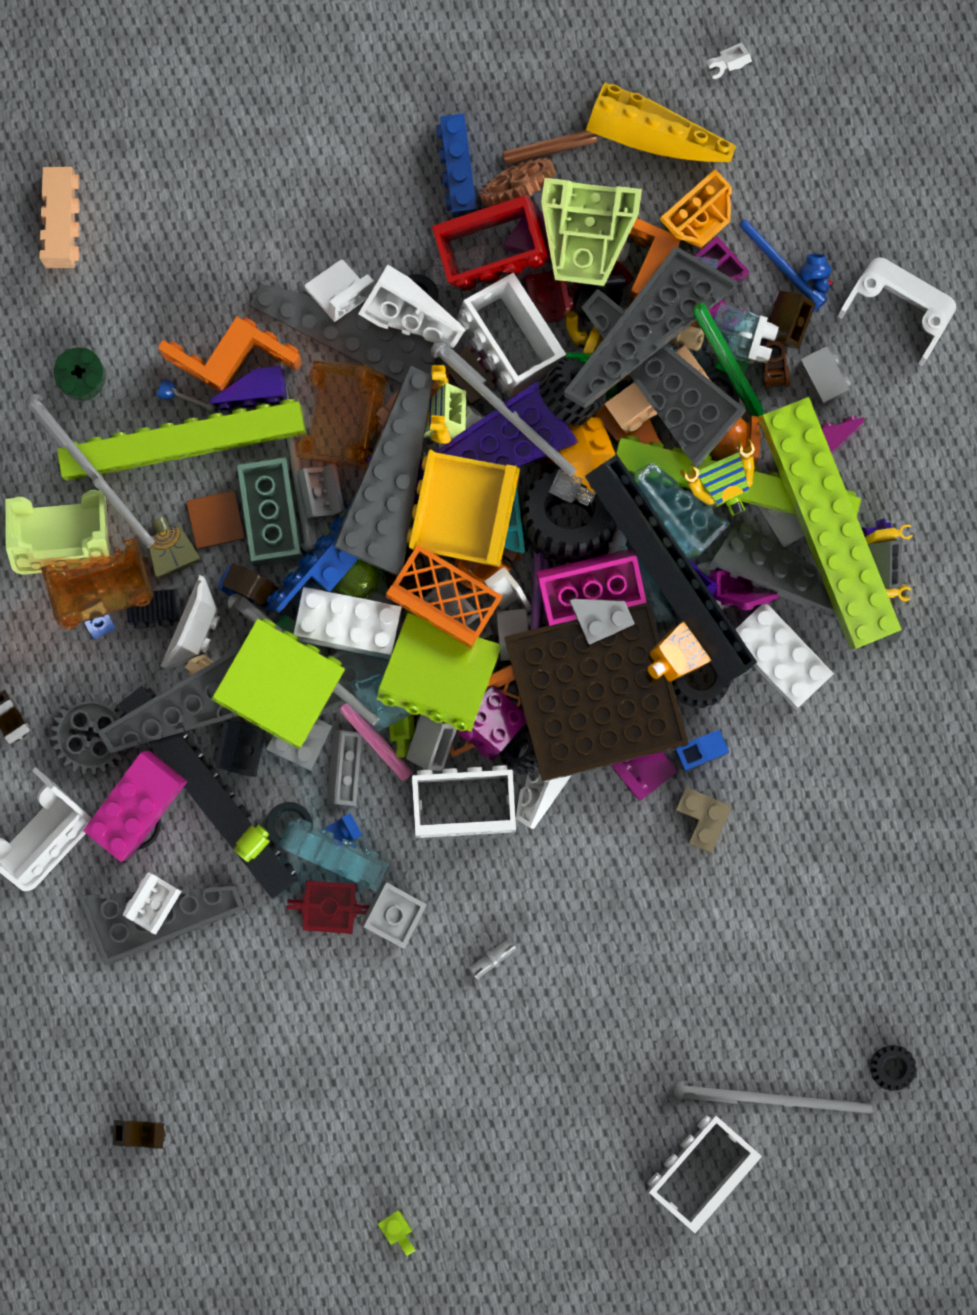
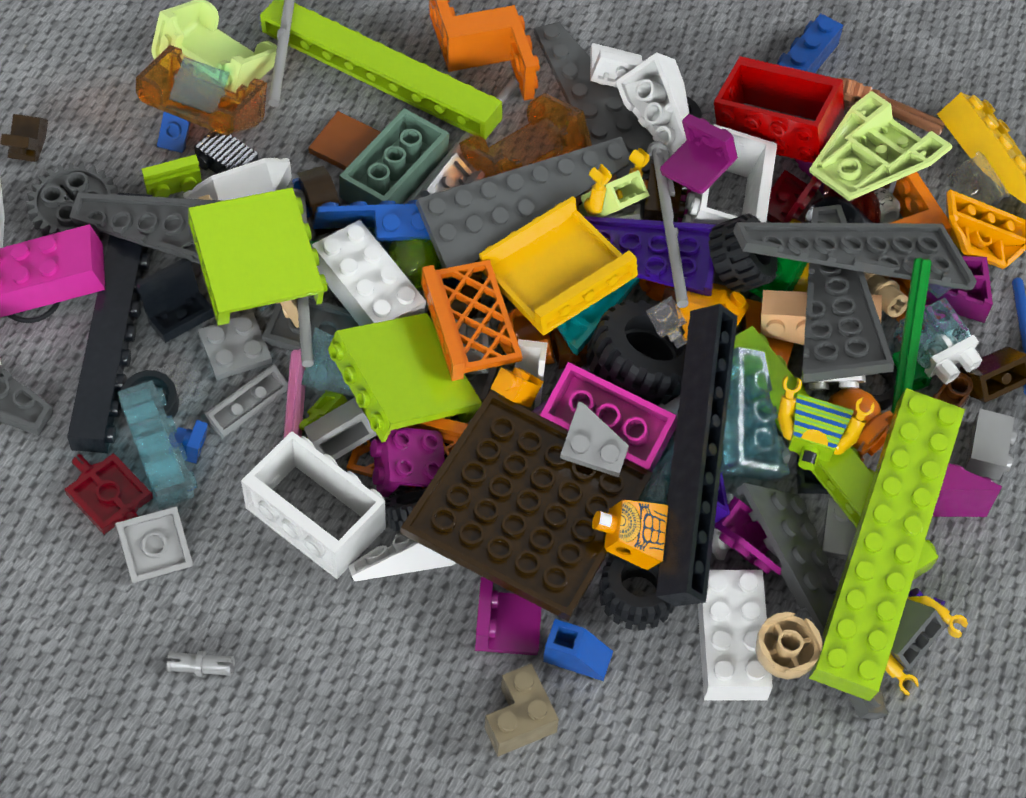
camera: 35 degrees right, 25 degrees down
olive torso [149,517,202,579] -> none
hinge [157,379,216,412] -> none
dark purple slope [210,366,287,411] -> none
lime brick [233,824,270,862] -> none
none -> lime plate [141,154,202,198]
none -> clear light blue piece [169,57,230,115]
none -> light orange brick [490,367,544,408]
none -> magenta bracket [660,114,738,194]
none -> tan cylinder [755,612,823,680]
none -> clear plate [947,151,1010,207]

